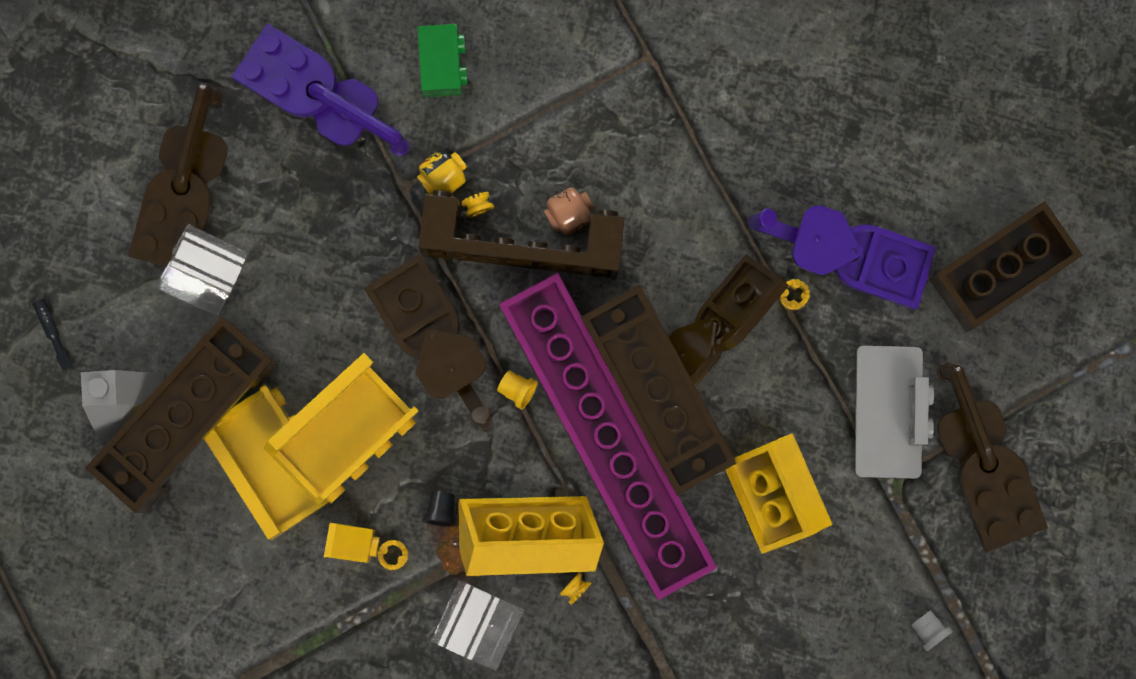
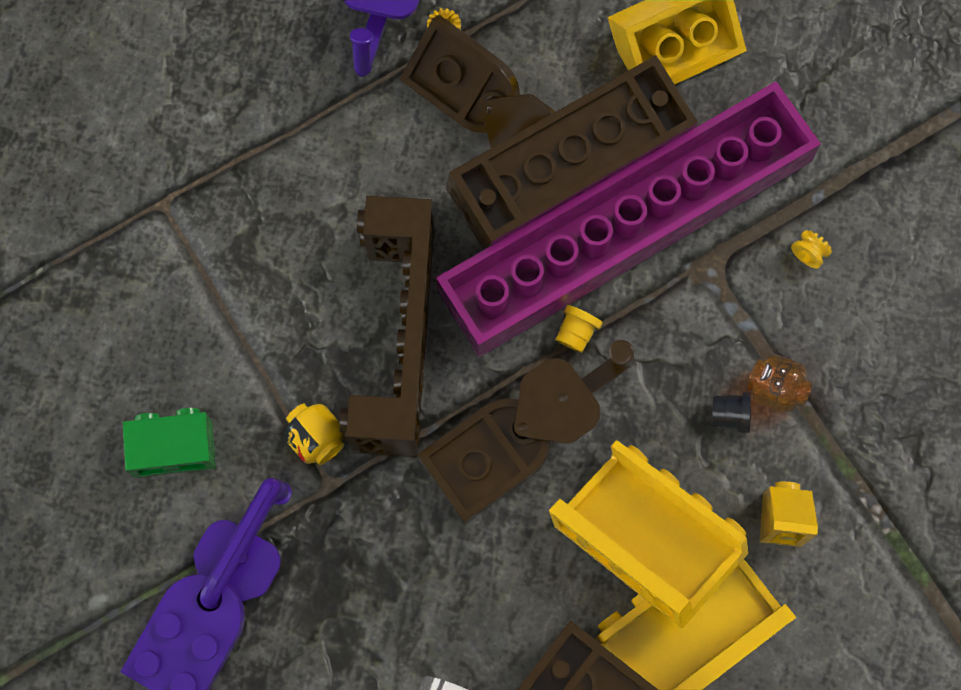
camera: 85 degrees left, 10 degrees down
yellow bush [378,540,408,570] -> none
slope [431,580,524,671] -> none
yellow slope [459,496,604,576] -> none
yellow bush [461,192,494,218] -> none
nougat head [544,187,595,236] -> none

